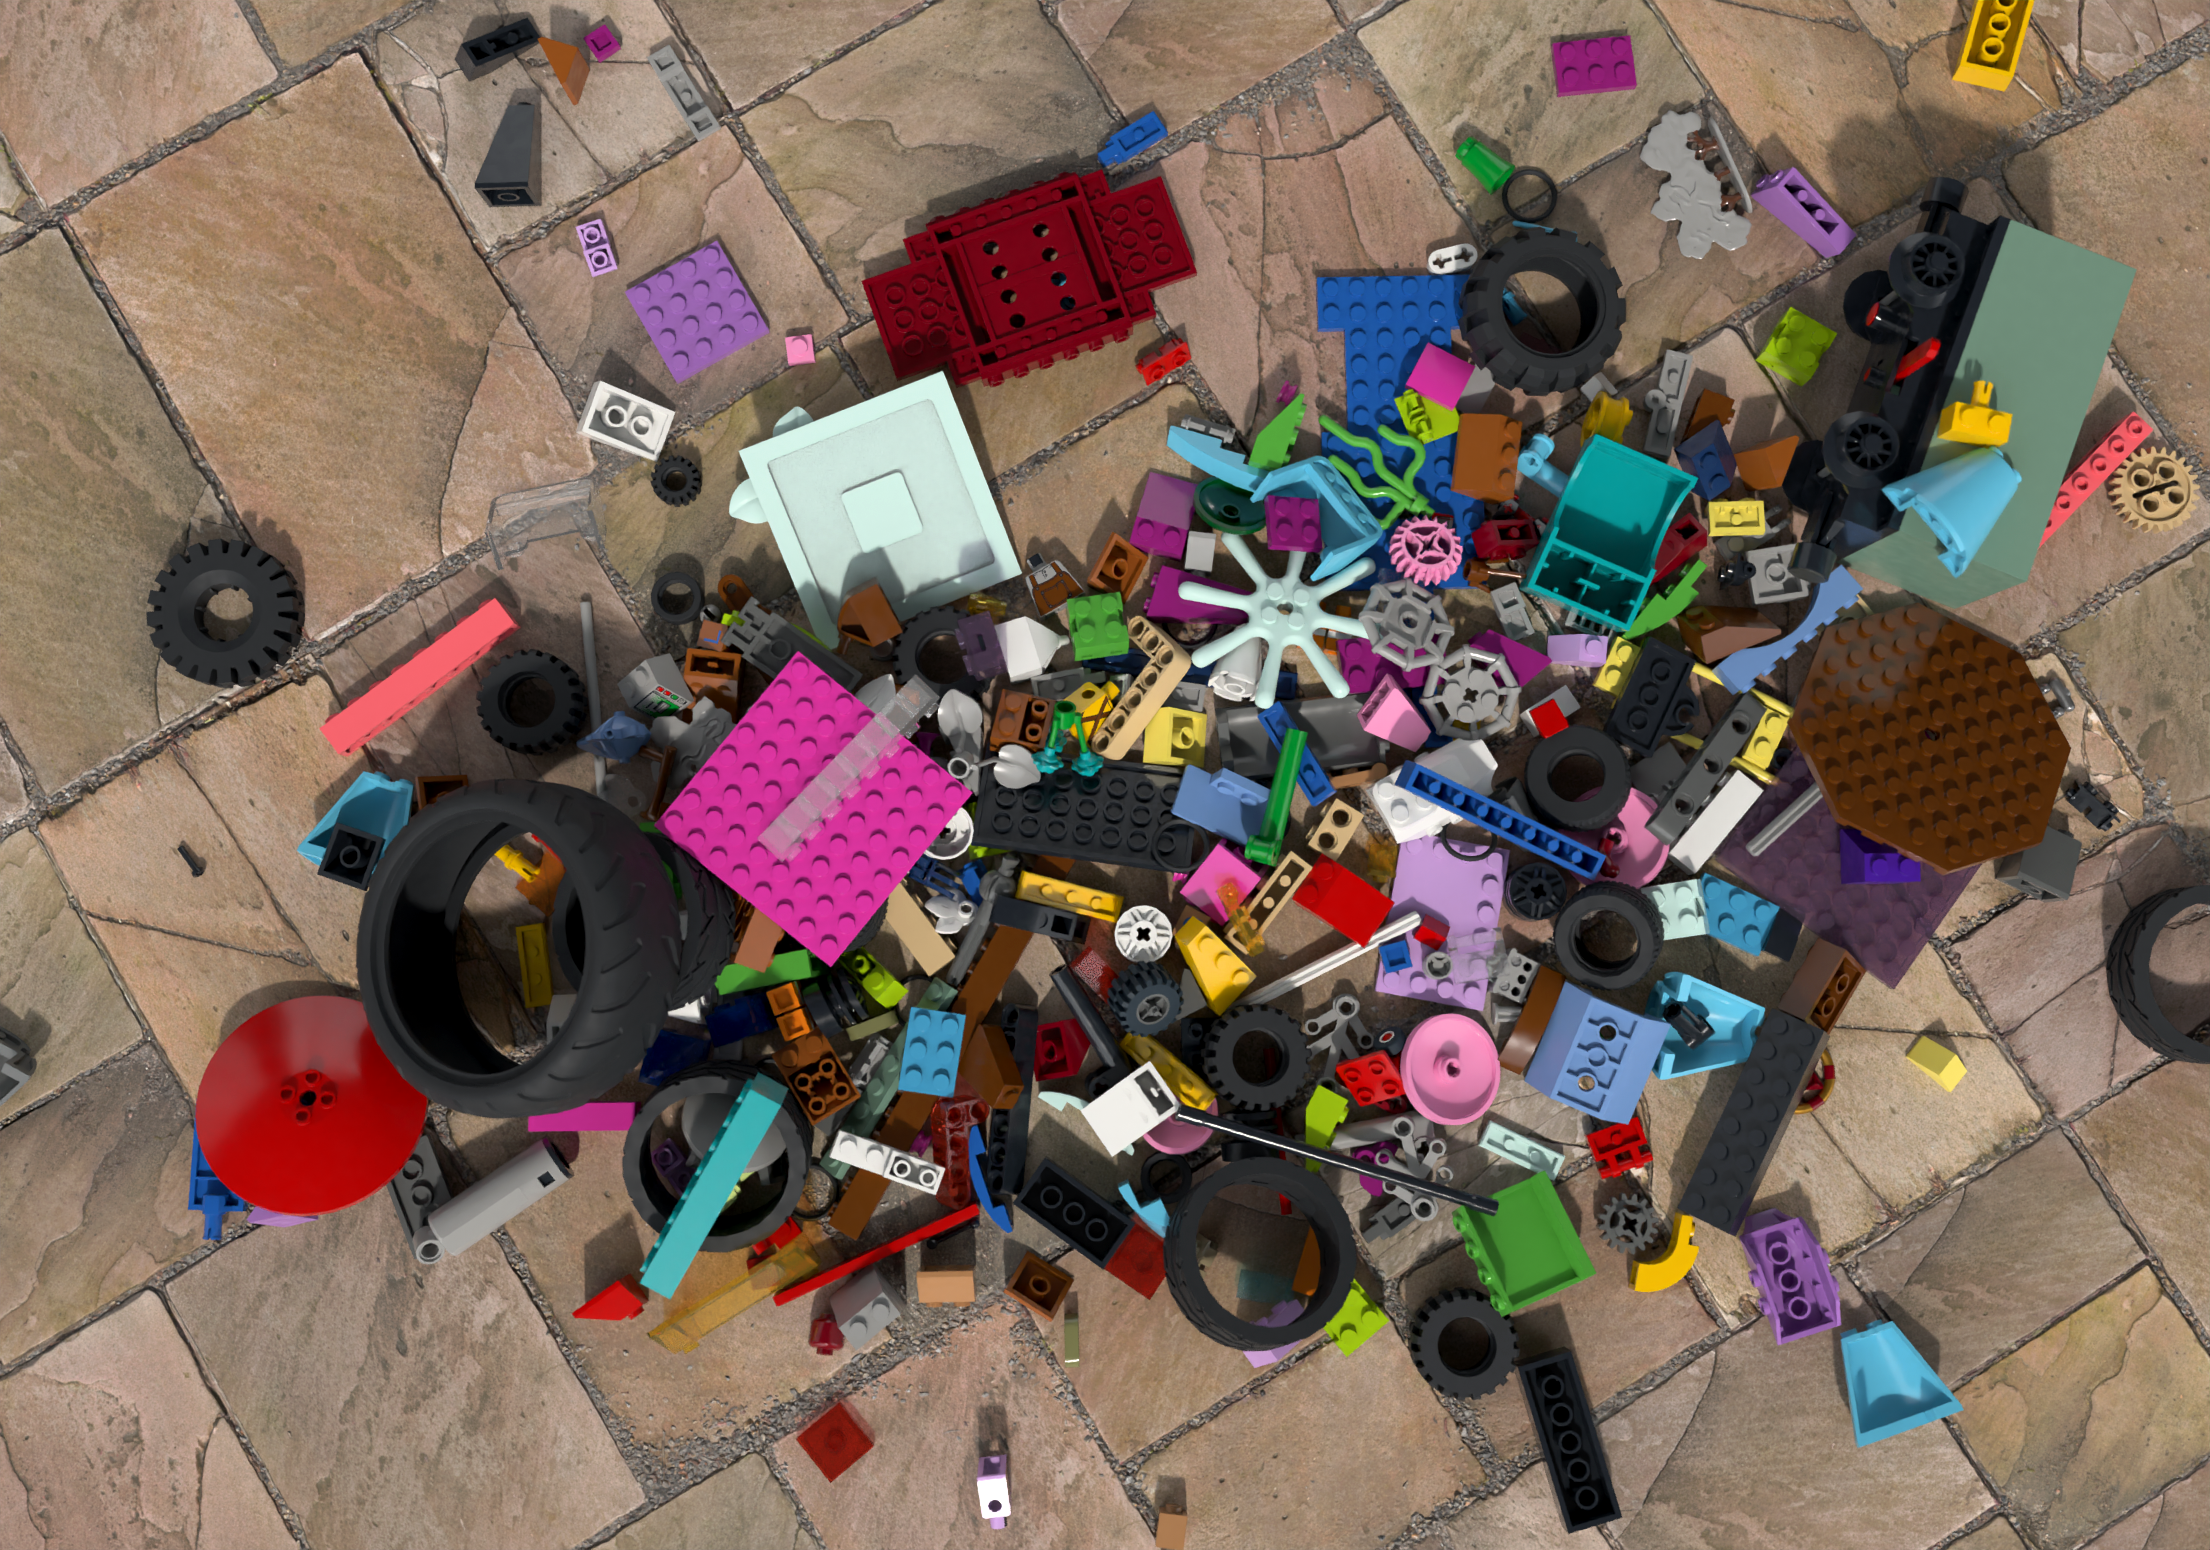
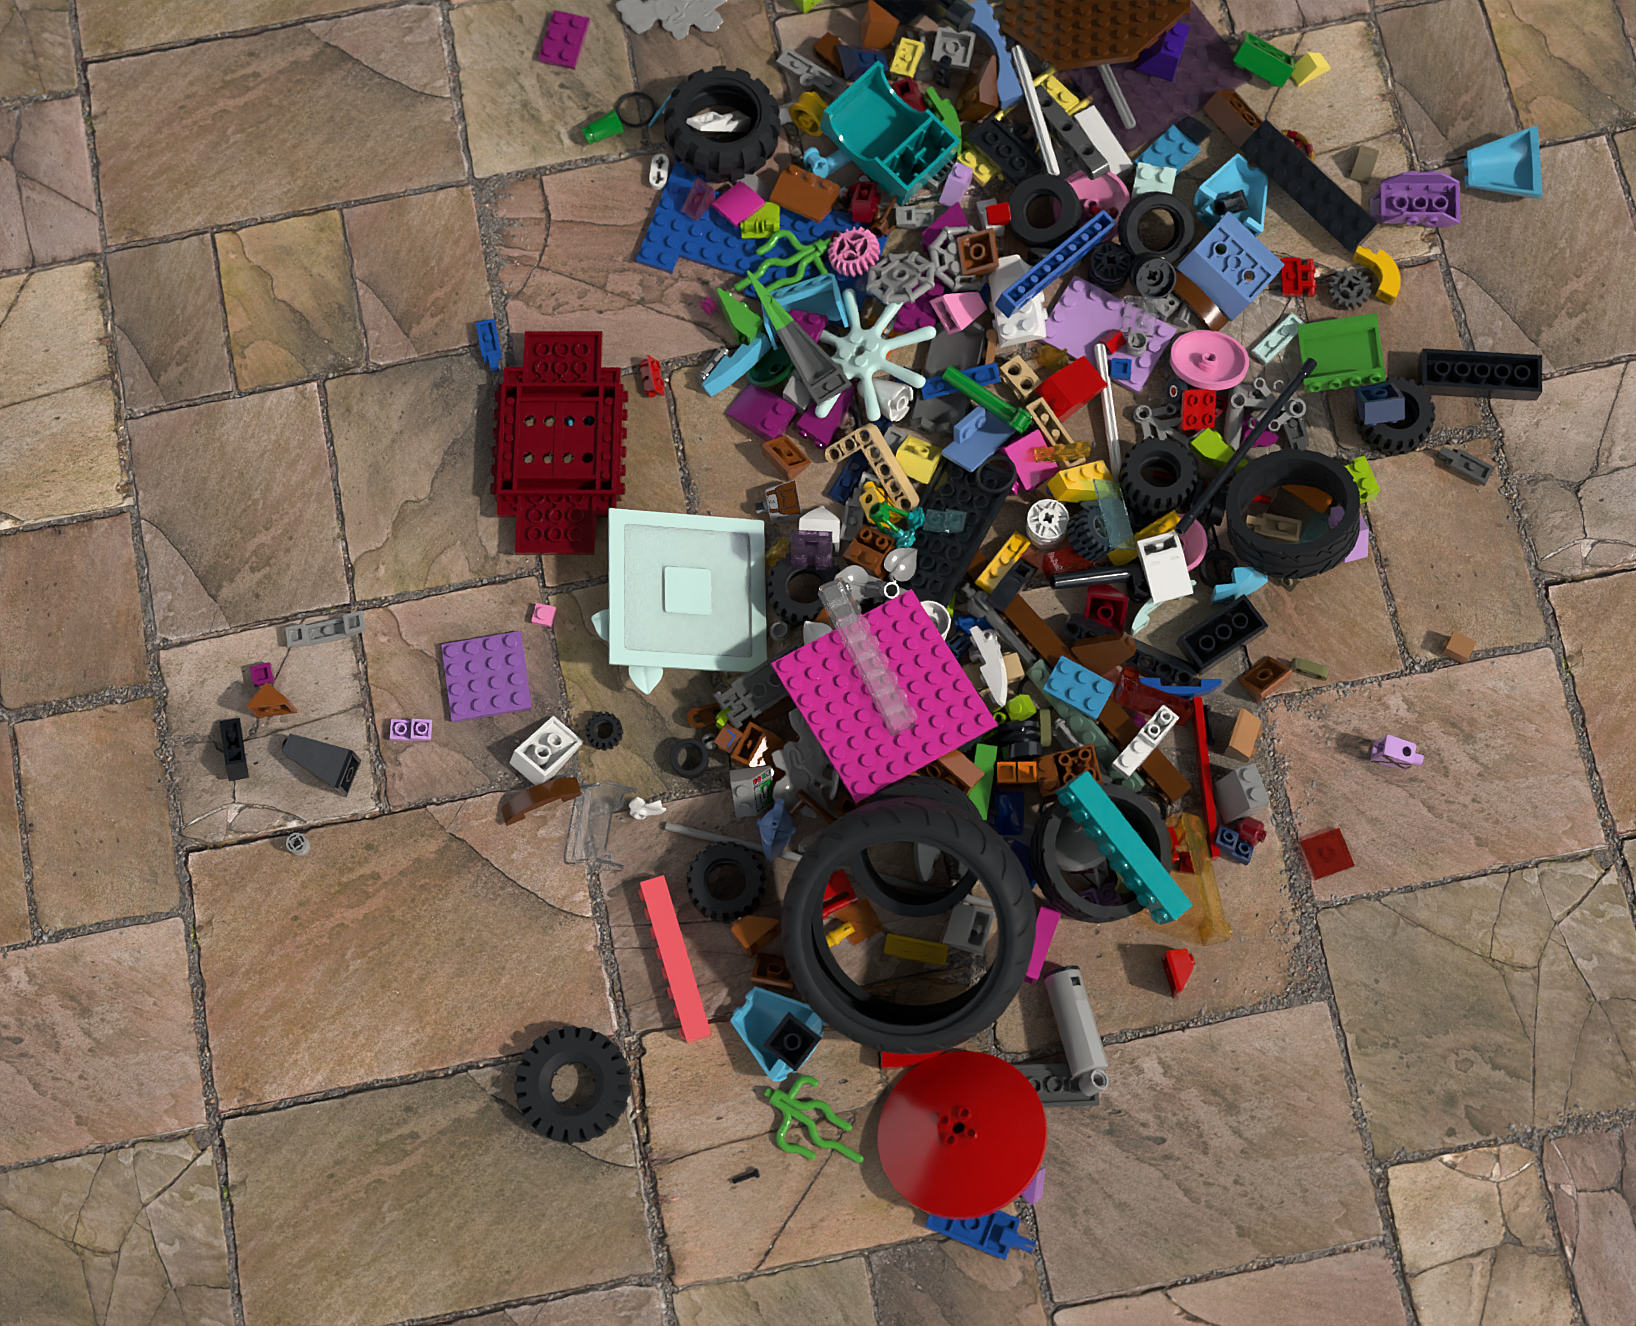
camera: 65 degrees left, 10 degrees down
reddish brown piece [836,576,903,655] -> none
bright green piece [1066,592,1129,661] -> none
clear red plate [1104,1223,1166,1300] -> none
black tyre [1440,822,1498,862] -> none
none -> light grey wheel [286,833,311,857]
none -> reddish brown slope [501,777,582,826]
none -> white plate [629,797,666,819]
none -> clear pink slope [682,178,715,221]
none -> white slope [687,111,751,132]
none -> dark orange slope [730,916,781,959]
none -> dark grey plate [747,270,851,407]
none -> bright green plant [764,1075,864,1163]
none -> clear light blue slope [923,509,966,533]
none -> dark orange slope [957,228,999,276]
none -> white slope [969,625,1007,707]
none -> white axle [1012,45,1060,176]
none -> clear light blue piece [1093,478,1137,551]
none -> black wheel [1128,252,1176,299]
none -> dark blue slope [1214,825,1254,866]
none -> green slope [1233,30,1294,88]
none -> tan hinge [1245,513,1302,542]
none -> dark tan slope [1350,145,1379,185]
none -> dark blue slope [1354,382,1405,426]
none -> dark grey hinge [1437,446,1494,486]

